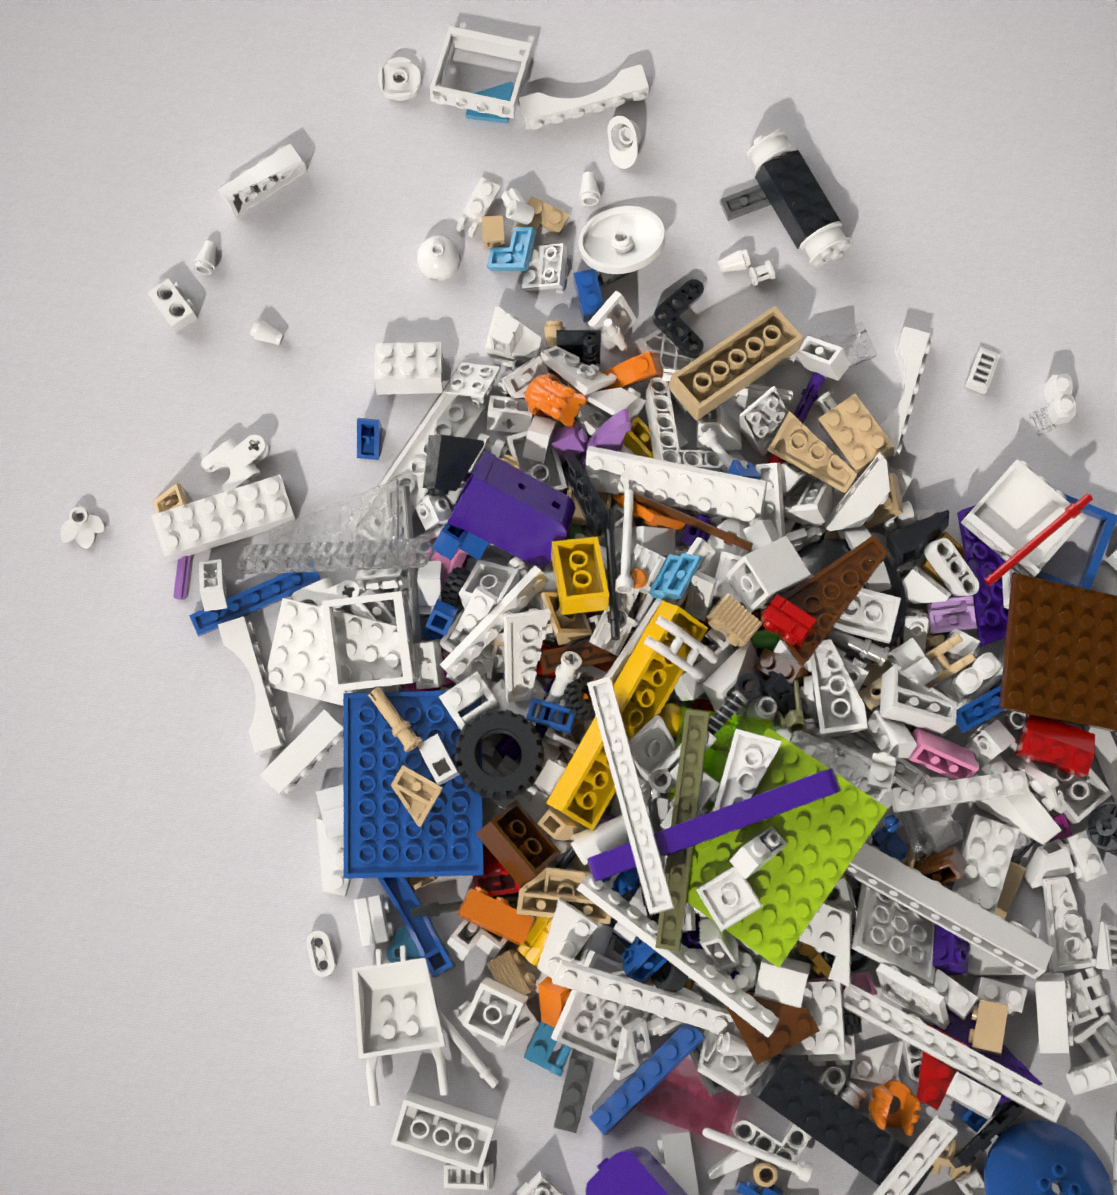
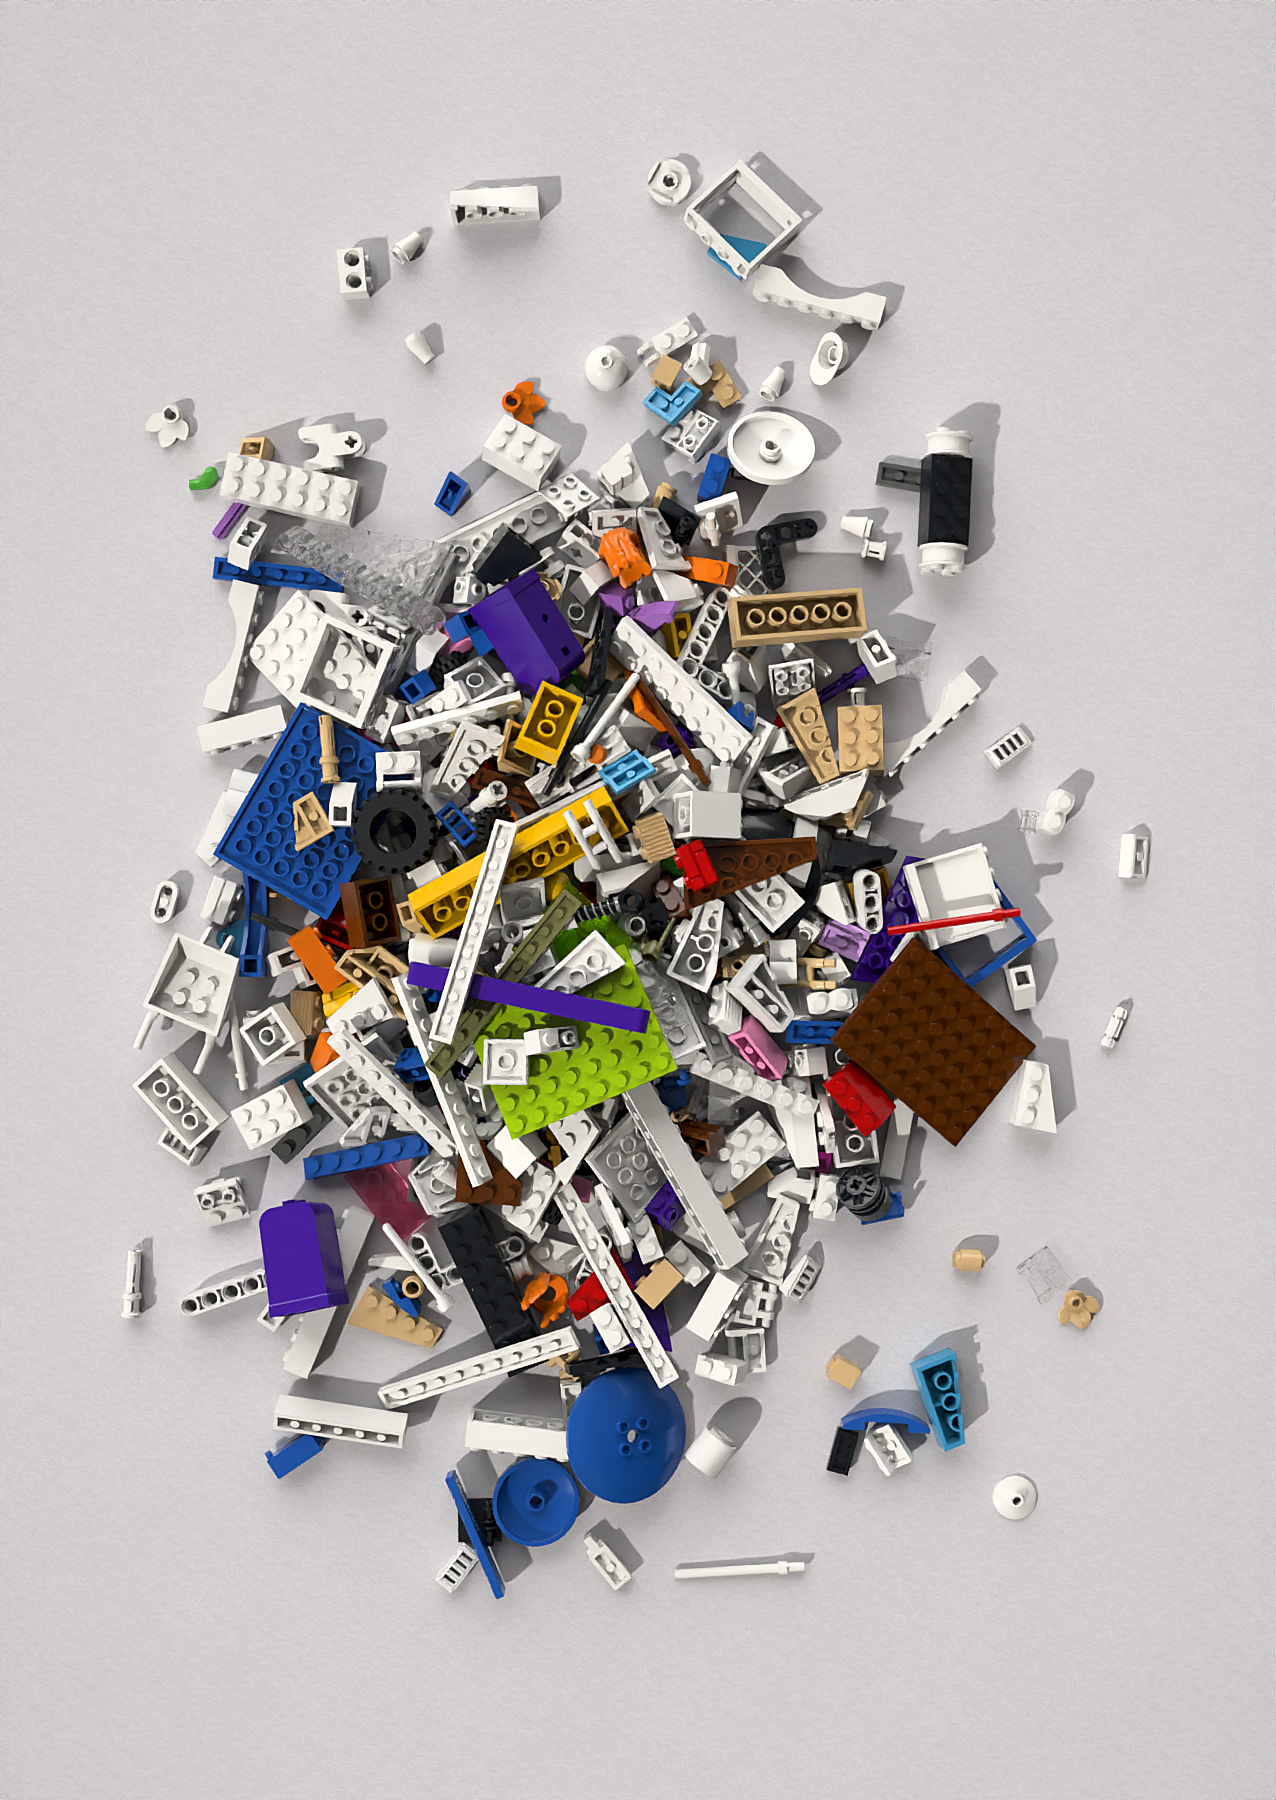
camera: 30 degrees right, 10 degrees up
white bracket [867,752,897,792] -> none
none -> bright green arm [189,466,218,491]
none -> white brick [231,1079,314,1150]
none -> orange plate [502,381,545,425]

